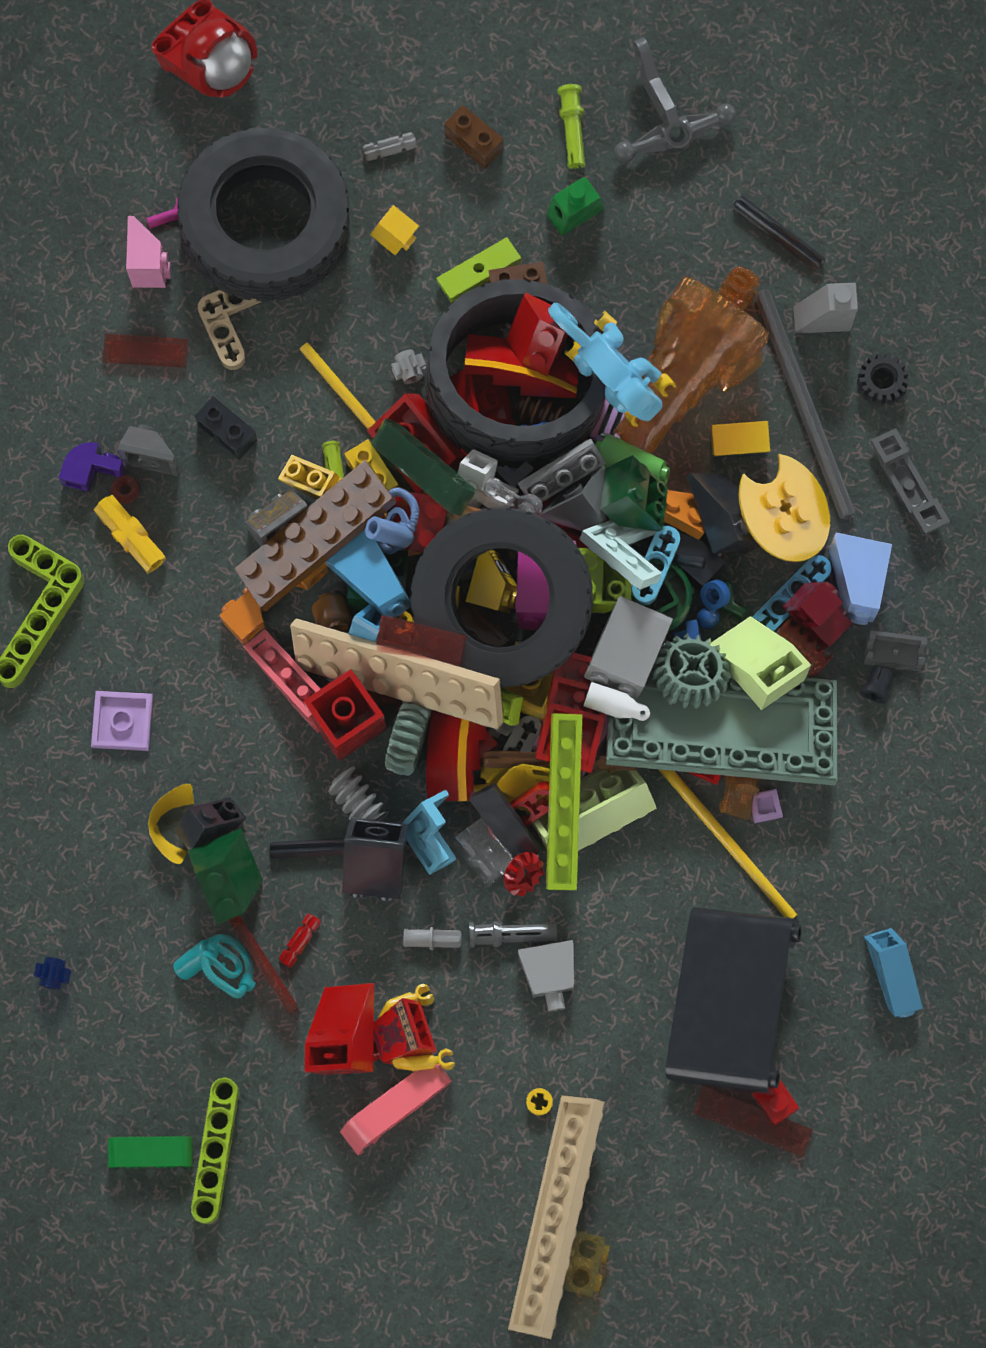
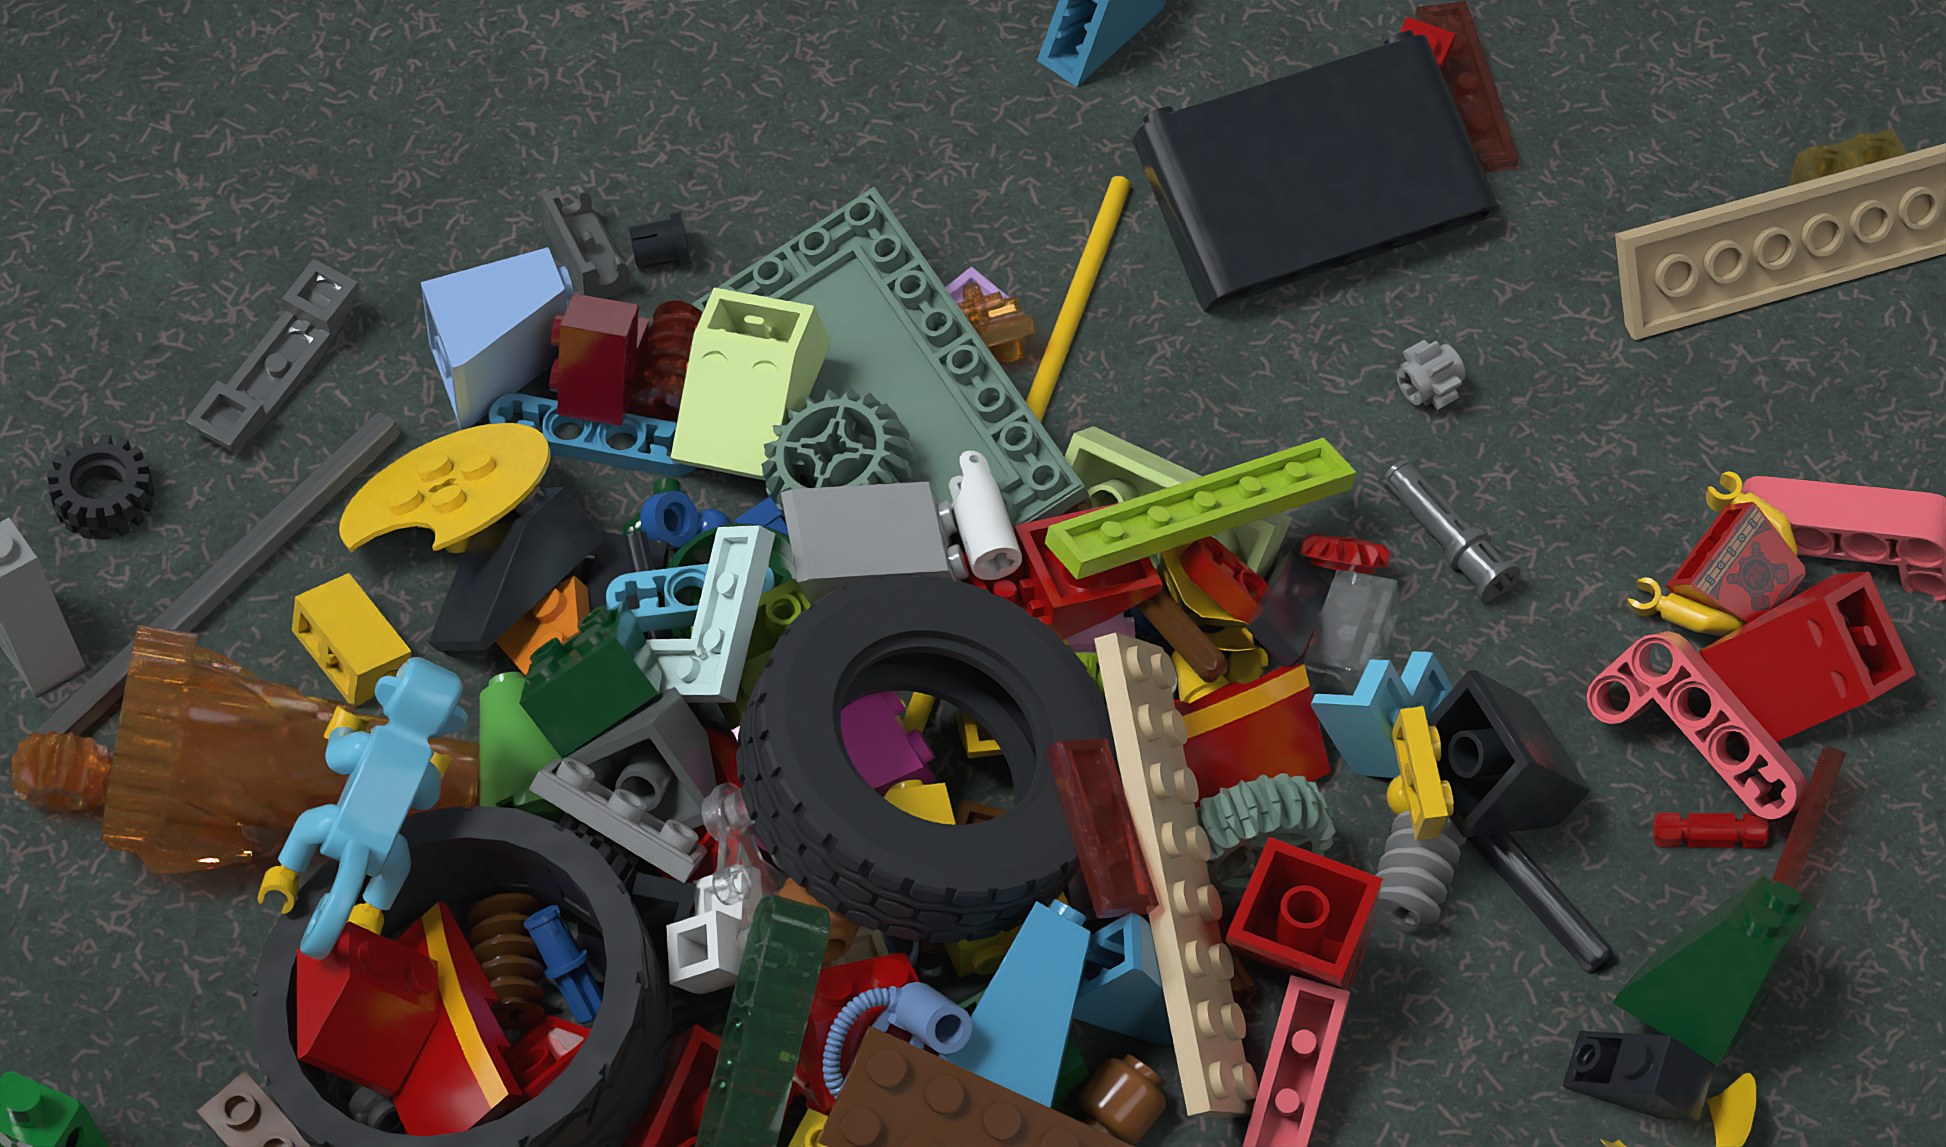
camera: 125 degrees left, 20 degrees down
teal piece [174,934,256,998] -> none
light grey axle [403,927,462,950] -> none
light grey torso [518,940,574,1012] -> none
yellow bush [526,1088,553,1115] -> none
none -> yellow plate [1387,706,1453,841]
none -> light grey gear [1397,339,1465,410]
none -> coral beam [1586,631,1808,819]

